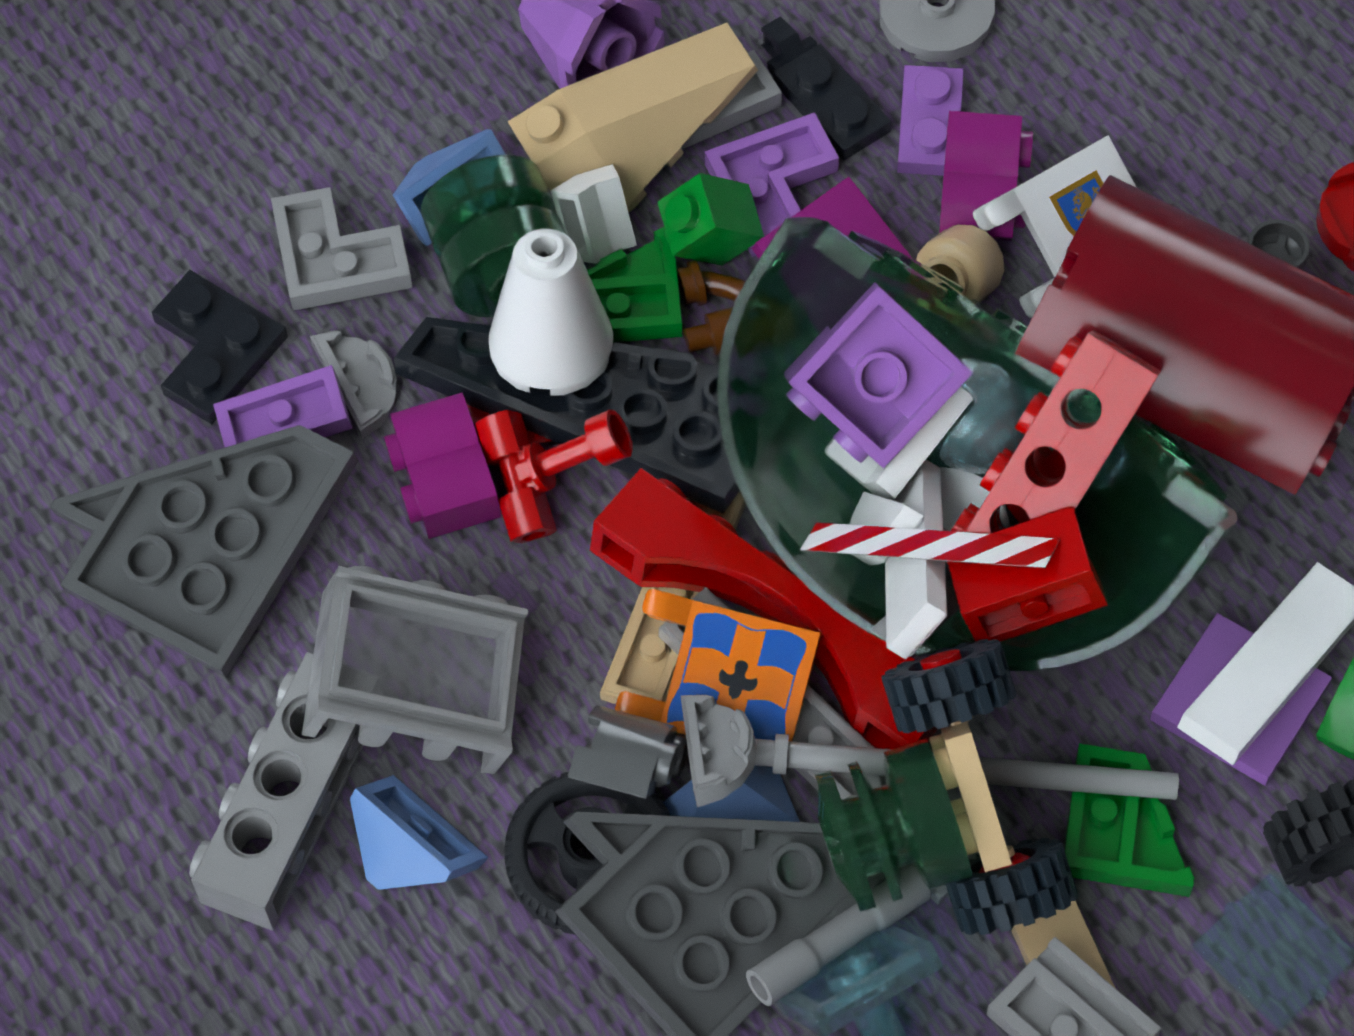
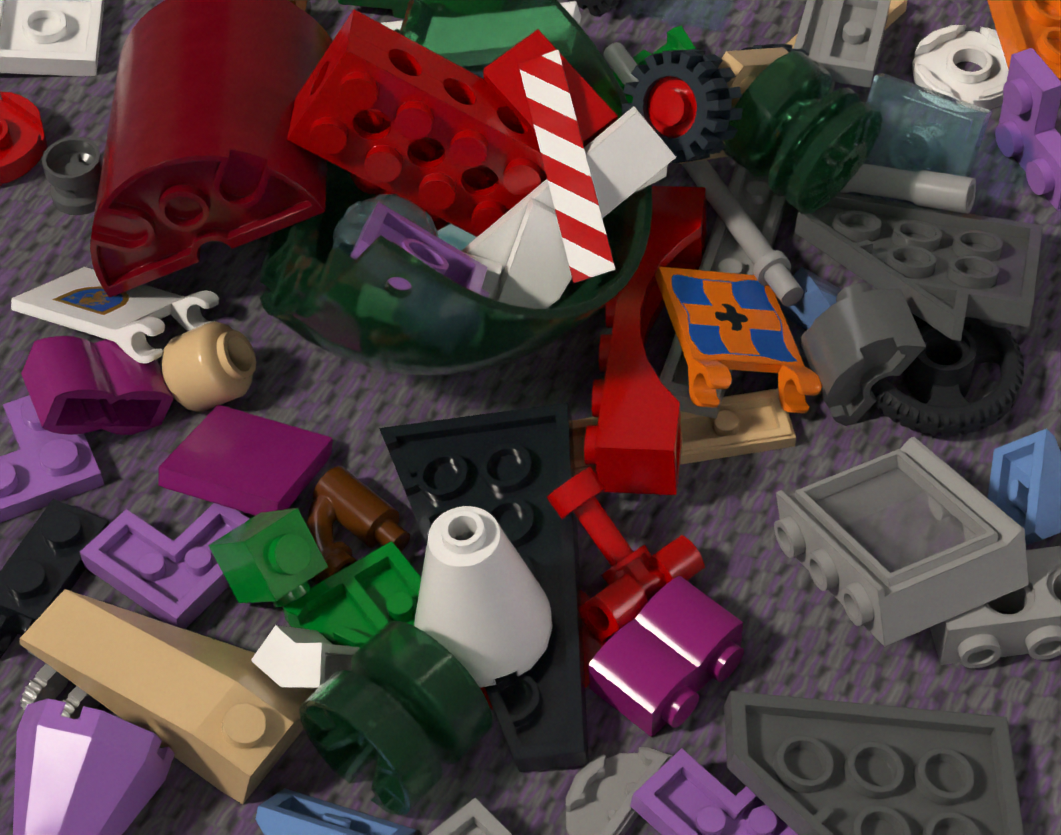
camera: 120 degrees left, 10 degrees down
light grey tile [681,695,757,808] -> none

